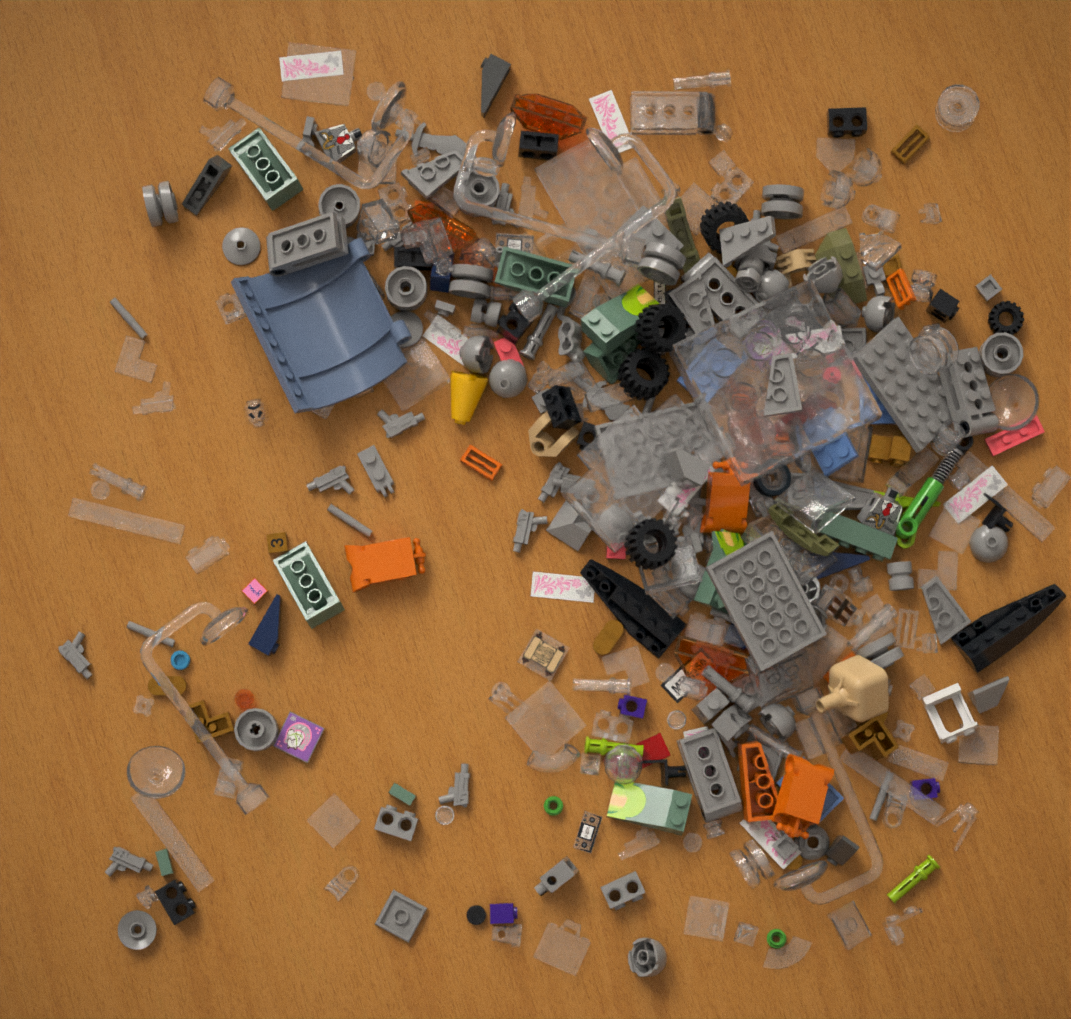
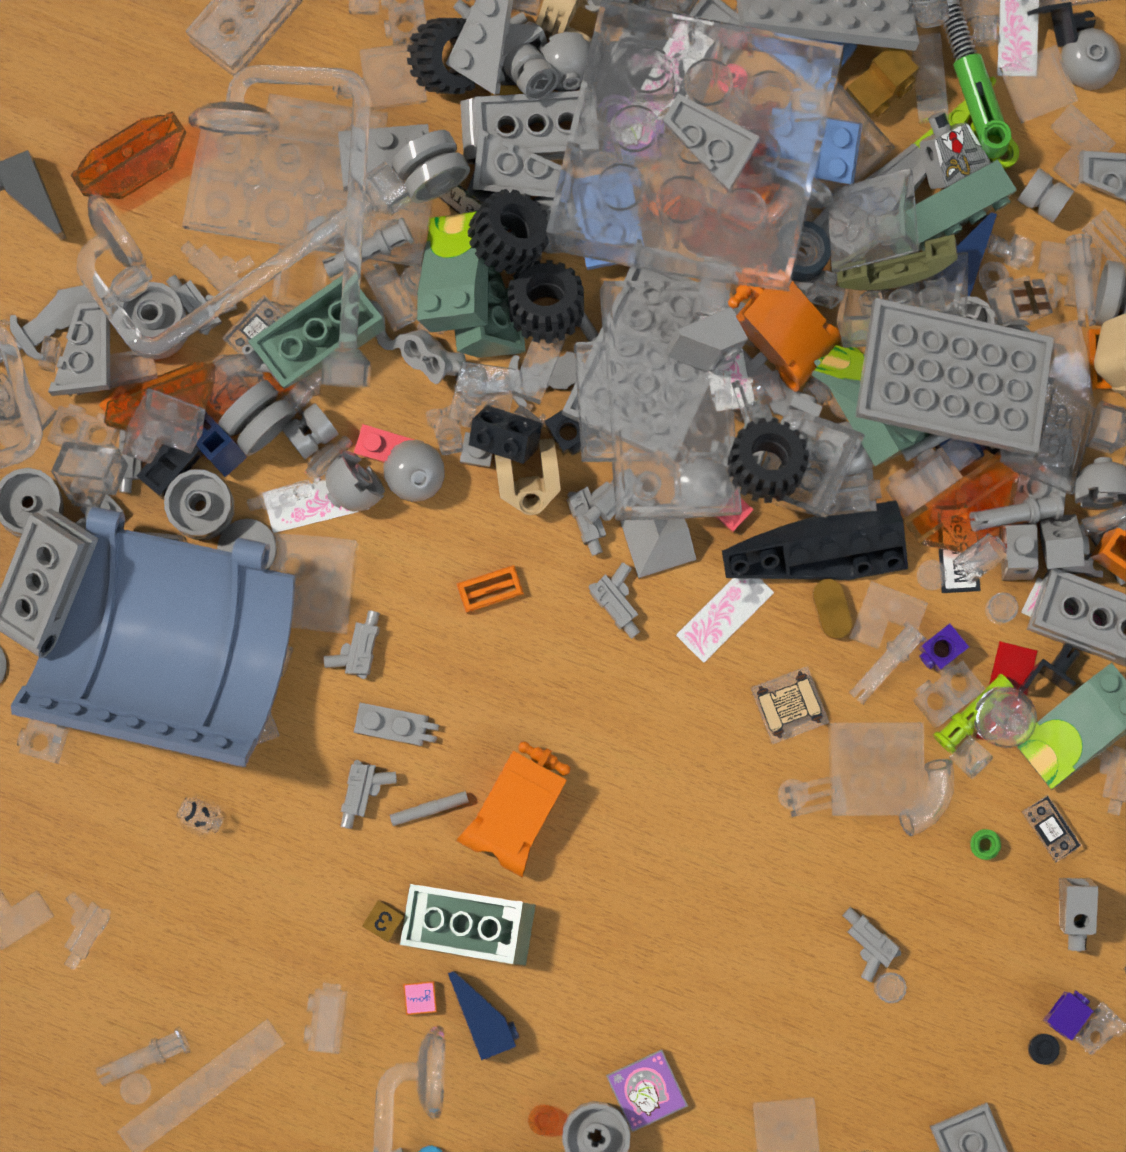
camera: 50 degrees left, 0 degrees up
light grey brick [374,805,419,841] -> none
sand green piece [388,783,416,806] -> none
clear plate [433,257,455,276] -> none
light grey plate [435,300,456,317] -> none
yellow cone [450,371,488,425] -> none
black brick [497,297,540,345] -> none
black brick [518,131,559,161] -> none
light grey pin [519,304,559,361] -> none
white sticker [589,90,635,156] -> none
olive slope [663,197,700,274] -> none

